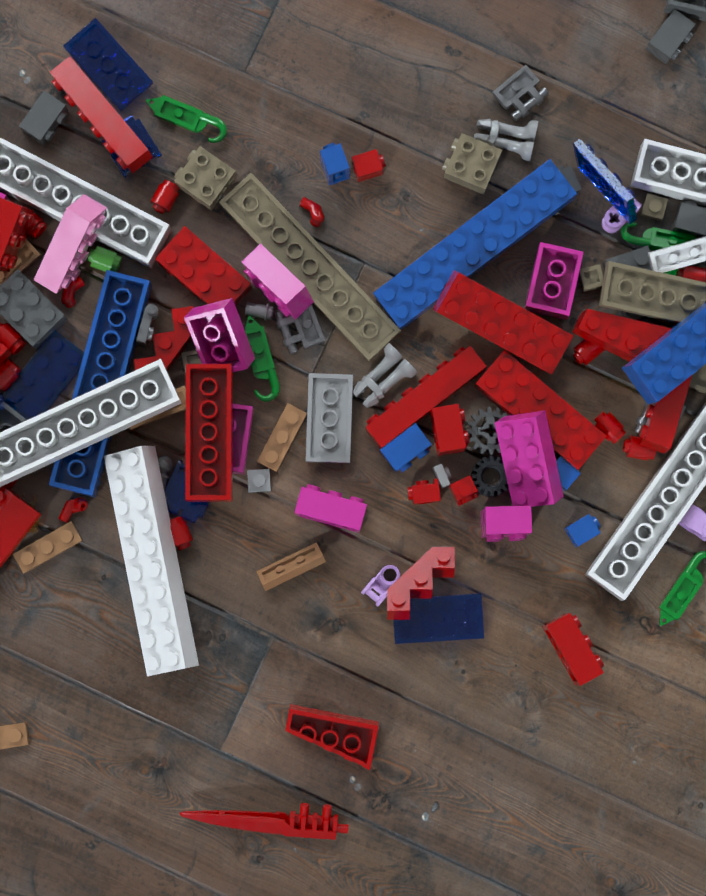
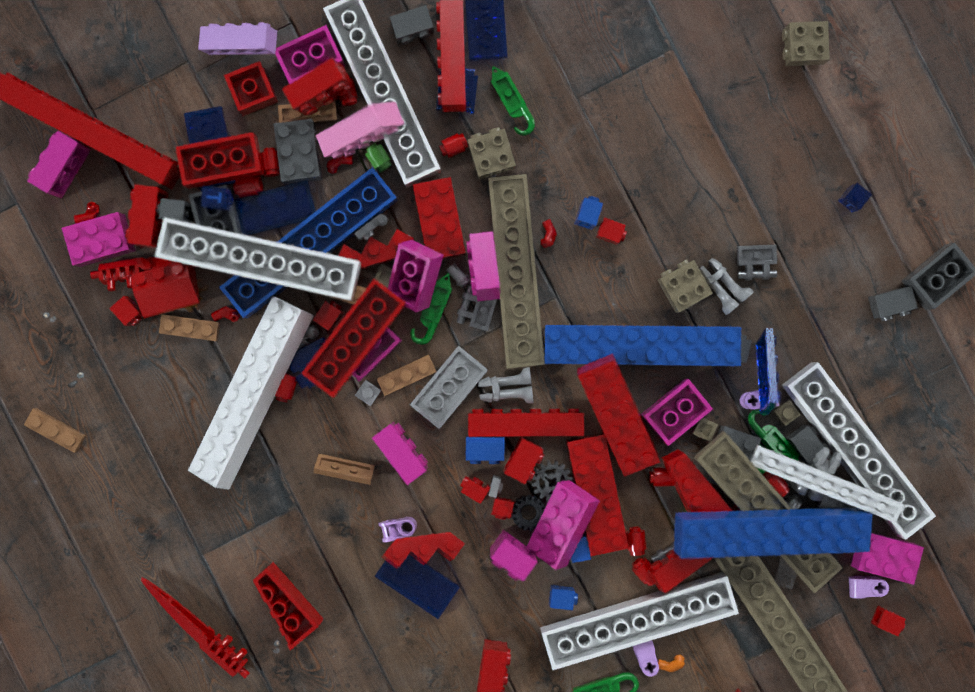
camera: 40 degrees right, 5 degrees up
none -> red brick [313,300,344,331]

